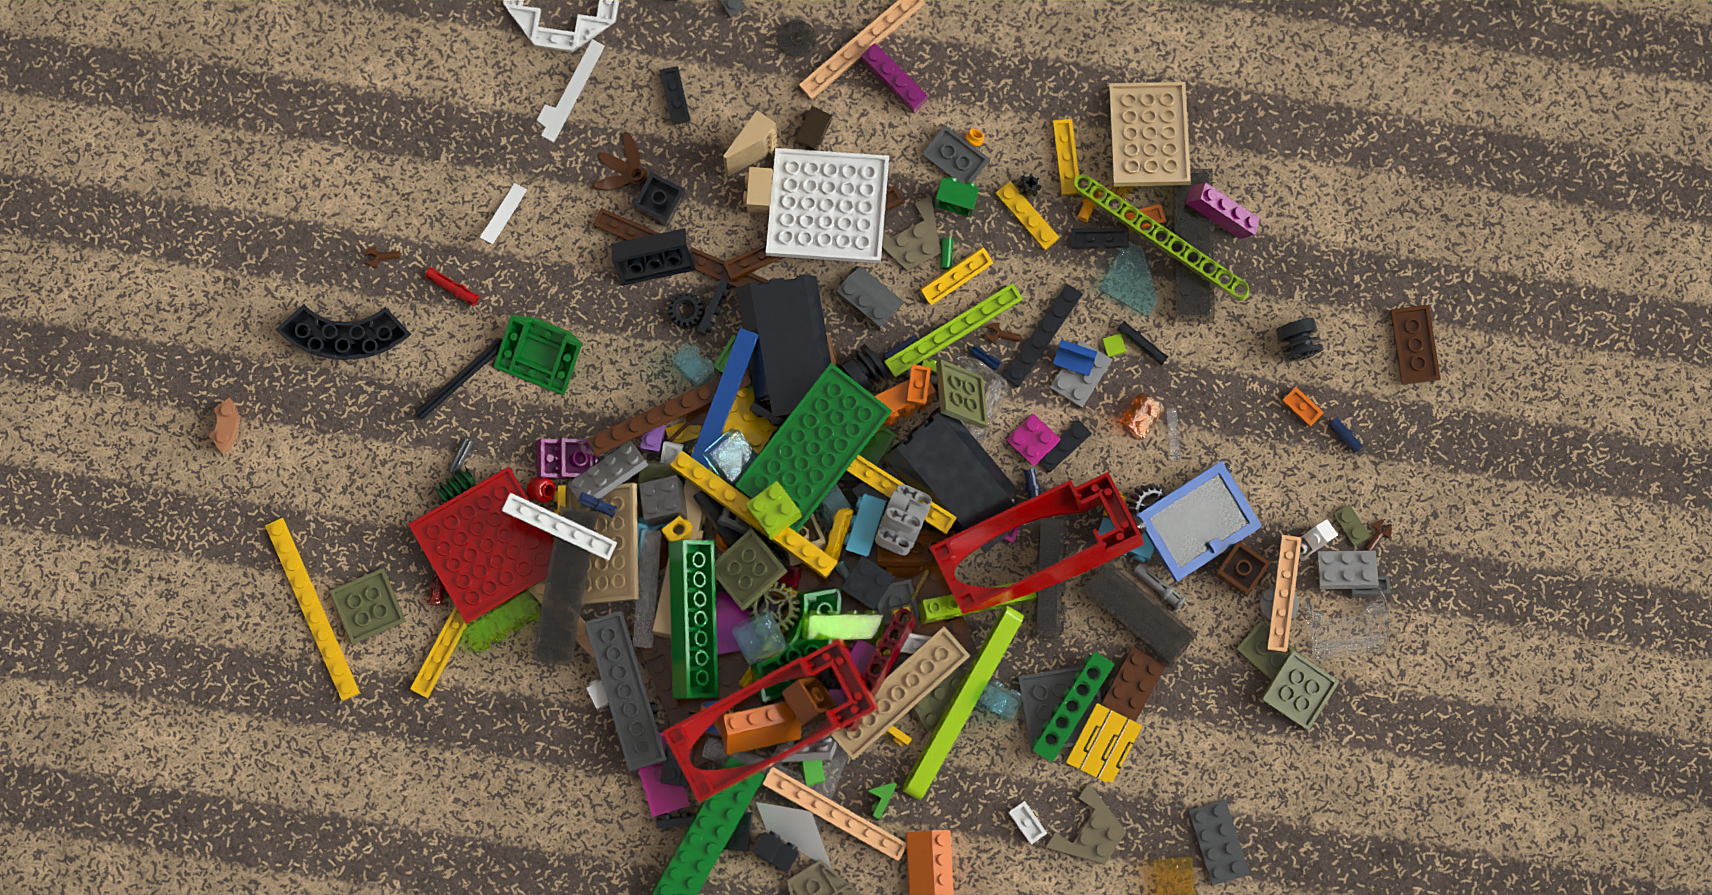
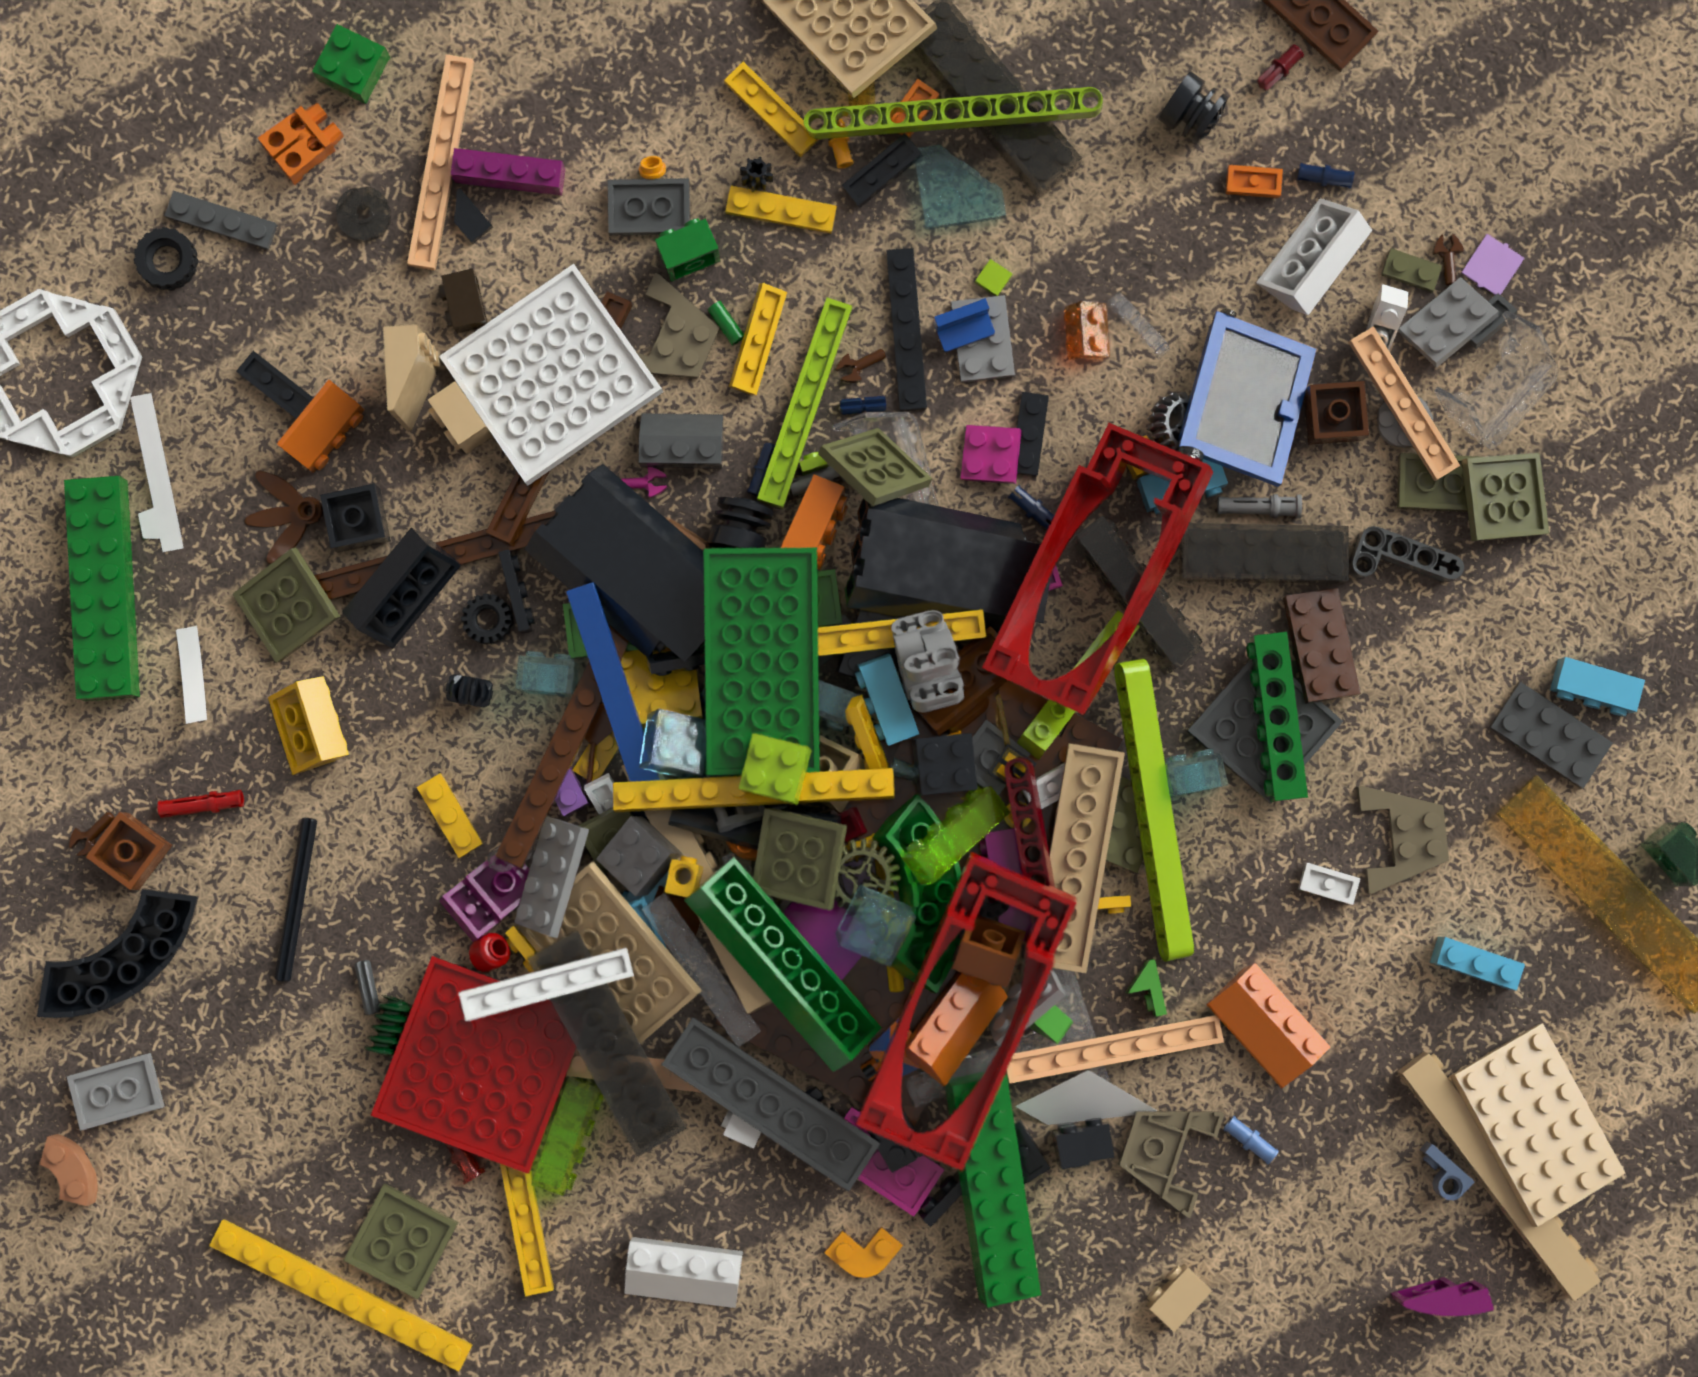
camera: 40 degrees left, 5 degrees up
green slope [493,315,583,396] -> none
dark blue axle [578,492,617,518] -> none
orange plate [906,364,931,406] -> none
yellow sticker [1066,704,1142,782] -> none
black pin [1117,321,1169,366] -> none
magenta brick [1186,182,1260,239] -> none
none -> green brick [64,476,140,701]
none -> light grey plate [67,1053,165,1131]
none -> dark orange brick [86,812,173,890]
none -> olive plate [232,548,341,663]
none -> yellow slope [268,676,349,775]
none -> orange slope [277,380,364,473]
none -> yellow plate [417,773,483,858]
none -> black gear [445,674,493,707]
none -> black tile [454,188,493,245]
none -> dark pink bar [620,467,667,498]
none -> white slope [625,1237,743,1308]
none -> light orange plate [824,1226,903,1278]
none -> white slope [1256,198,1372,315]
none -> dark red axle [1257,44,1304,91]
none -> dark grey beam [1347,526,1464,582]
none -> lavender piece [1461,234,1524,295]
none -> medium azure brick [1550,657,1645,717]

